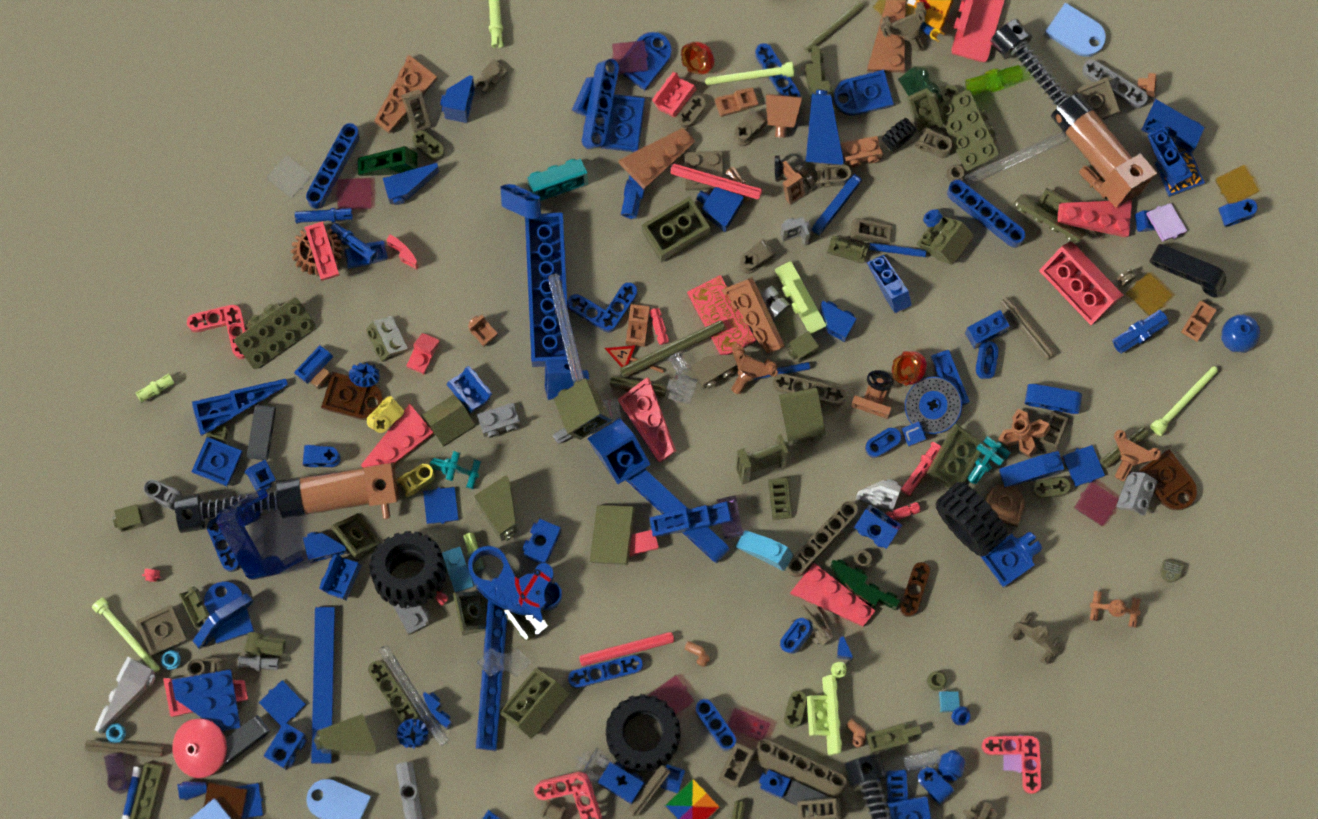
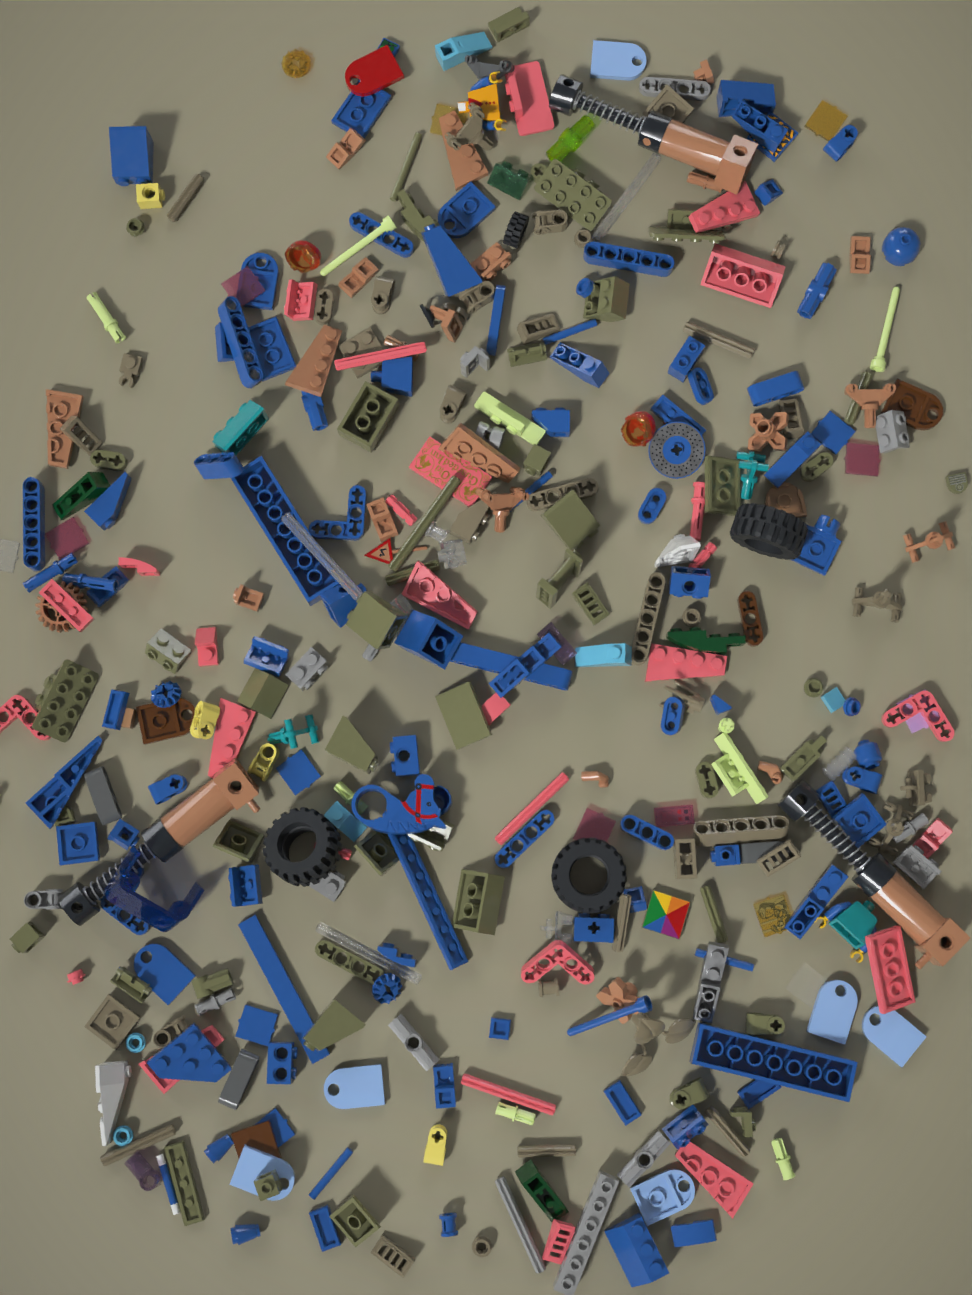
camera: 25 degrees left, 5 degrees up
yellowish green piece [92,597,160,672] -> none
coral dish [172,718,227,778] -> none
blue beam [193,593,253,649] -> none
blue slope [303,532,348,563] -> none
blue slope [440,75,475,123] -> none
clear tile [476,648,531,677] -> none
nougat torso [766,94,803,138] -> none
nougat piece [851,370,894,419] -> none
blue tile [902,421,927,447] -> none
olive bracket [907,88,944,131] -> none
clear yellow piece [1126,272,1172,316] -> none
lavender piece [1146,203,1187,242] -> none
black beam [1149,244,1227,298] -> none

